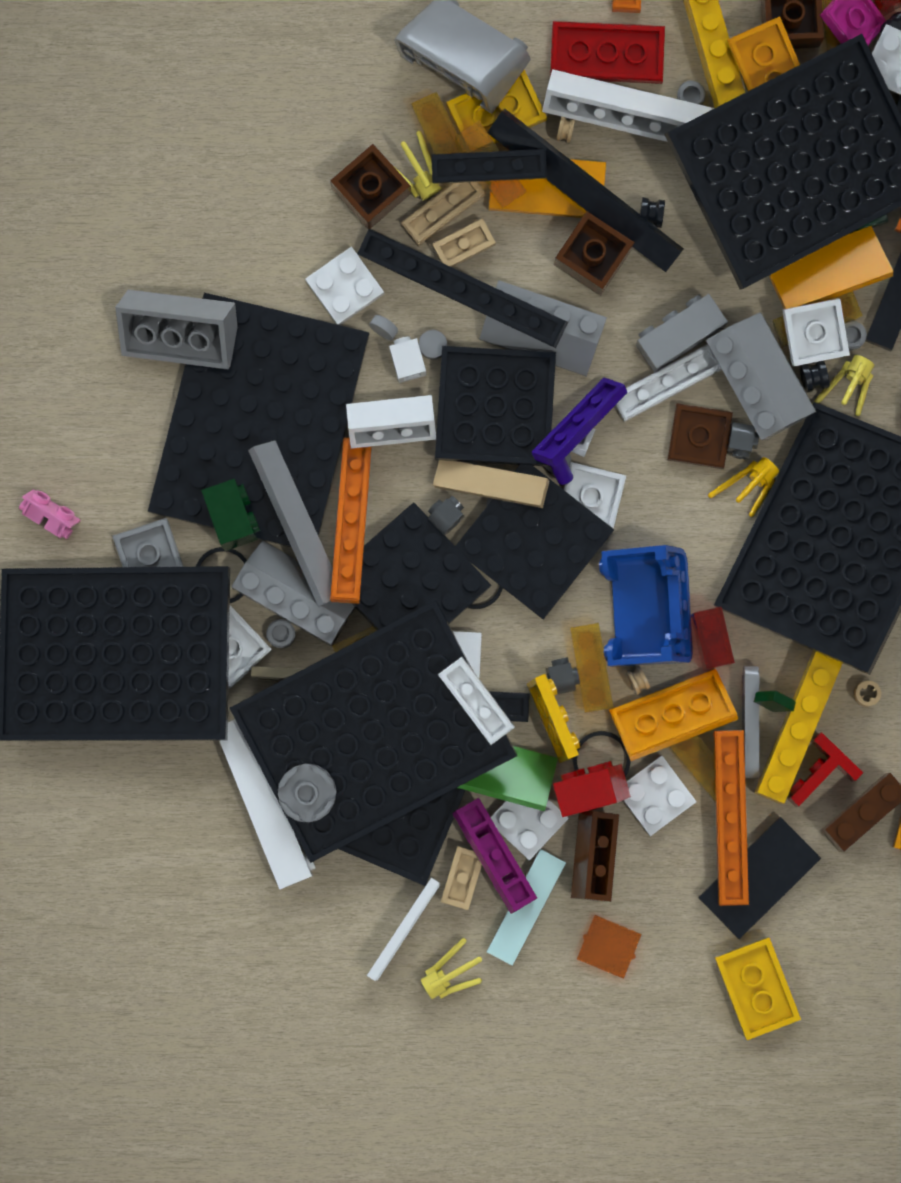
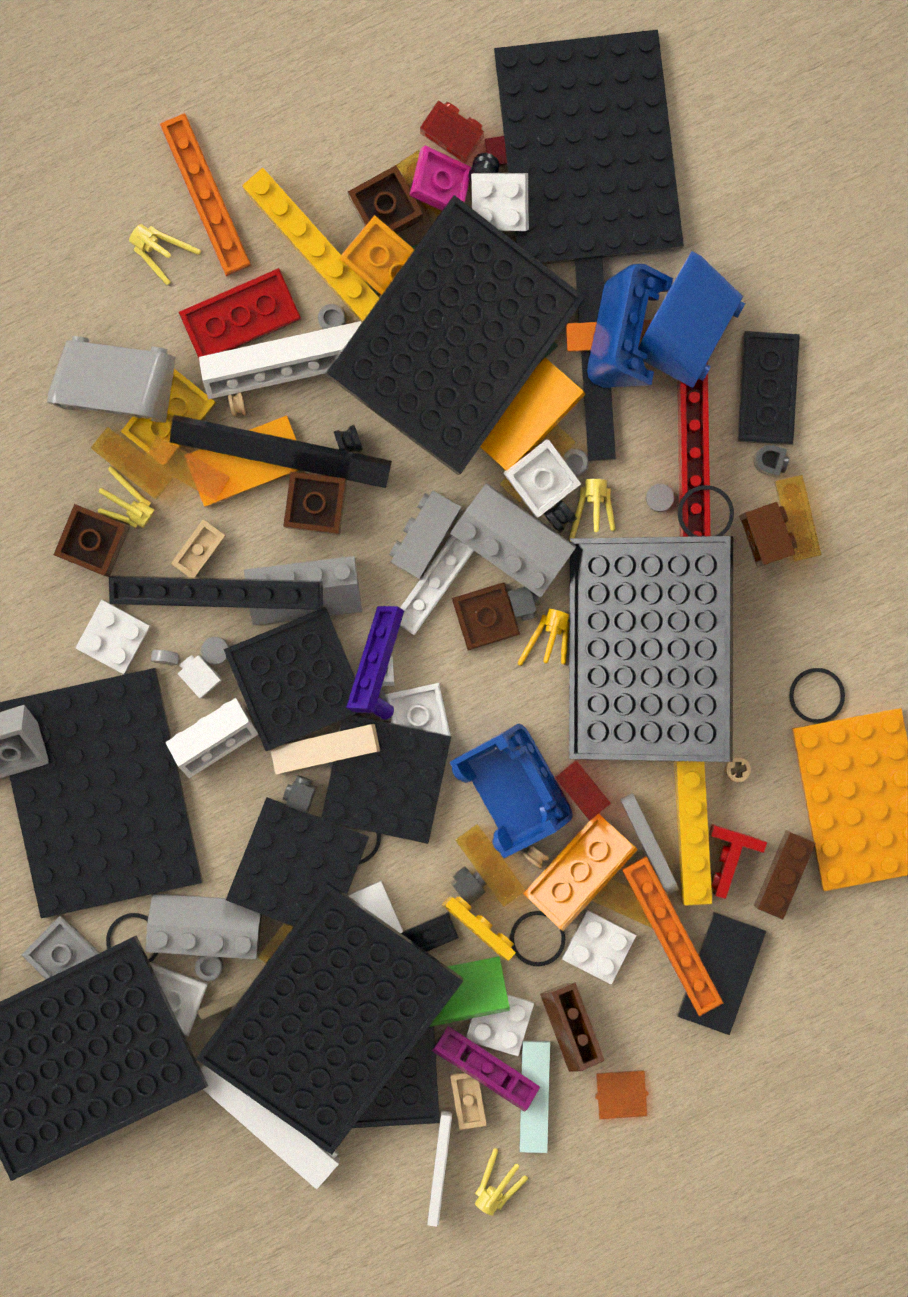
camera: 25 degrees left, 5 degrees up
dark green brick [201,479,260,551] -> none
light grey tile [248,441,333,607] -> none
light grey tile [278,763,337,822] -> none
orange tile [330,437,372,604] -> none
tan tile [401,182,485,247] -> none
black tile [431,149,547,184] -> none
white tile [438,657,515,745] -> none
red brick [553,761,631,817] -> none
yellow plate [714,937,801,1040] -> none
dark green tile [754,691,796,712] -> none

